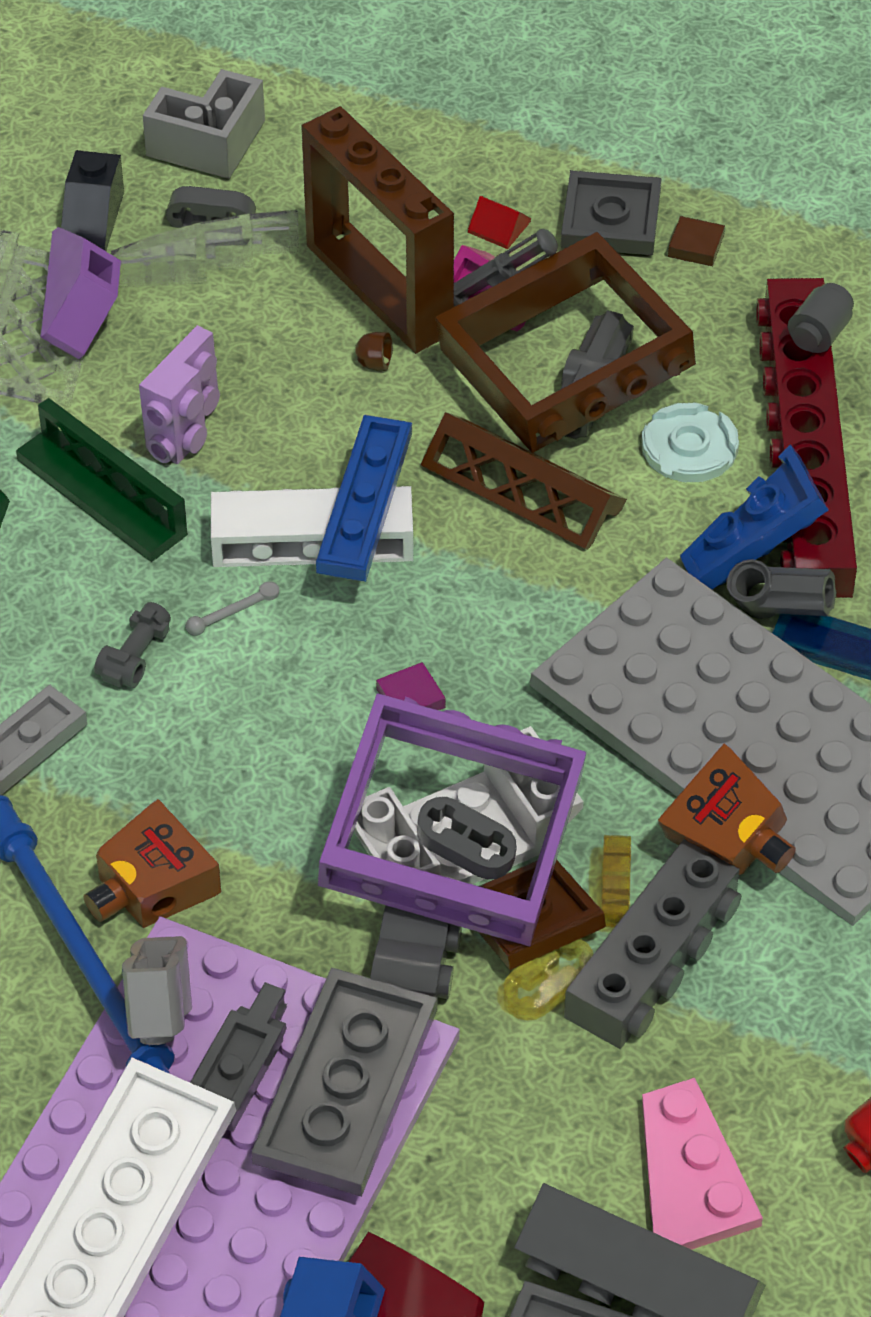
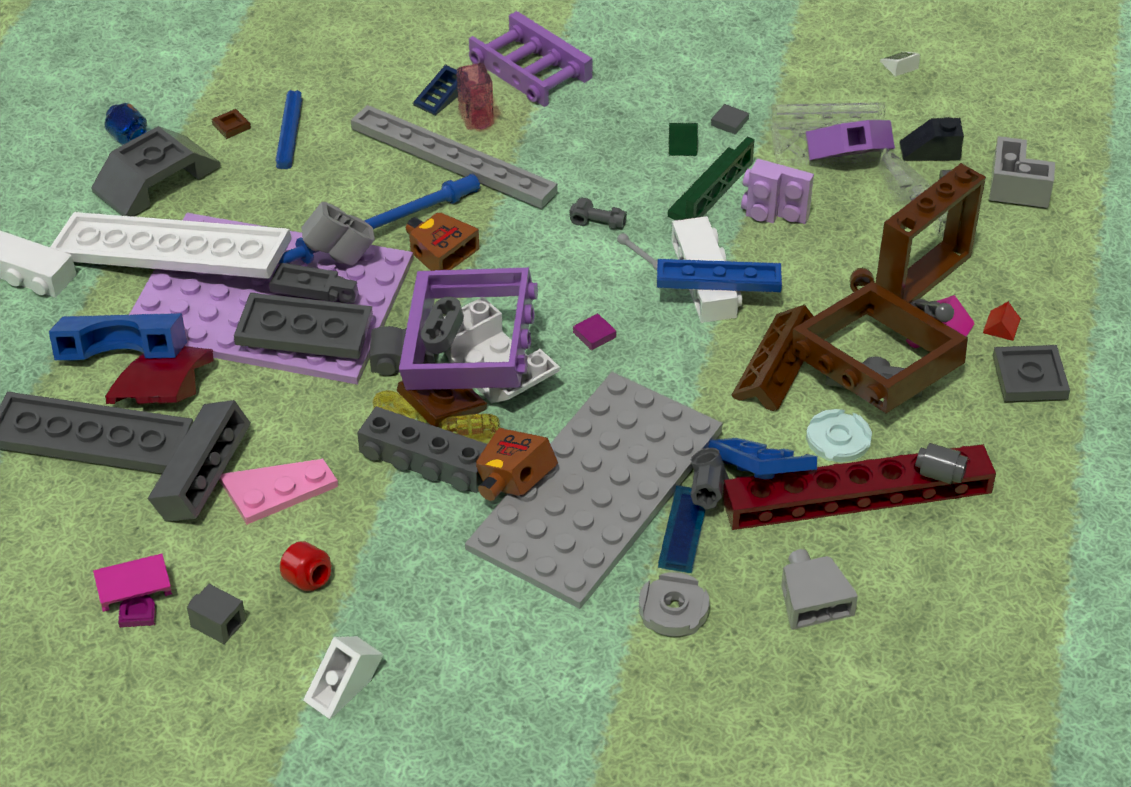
camera: 80 degrees right, 5 degrees down
reddish brown tile [668,216,725,267] -> none

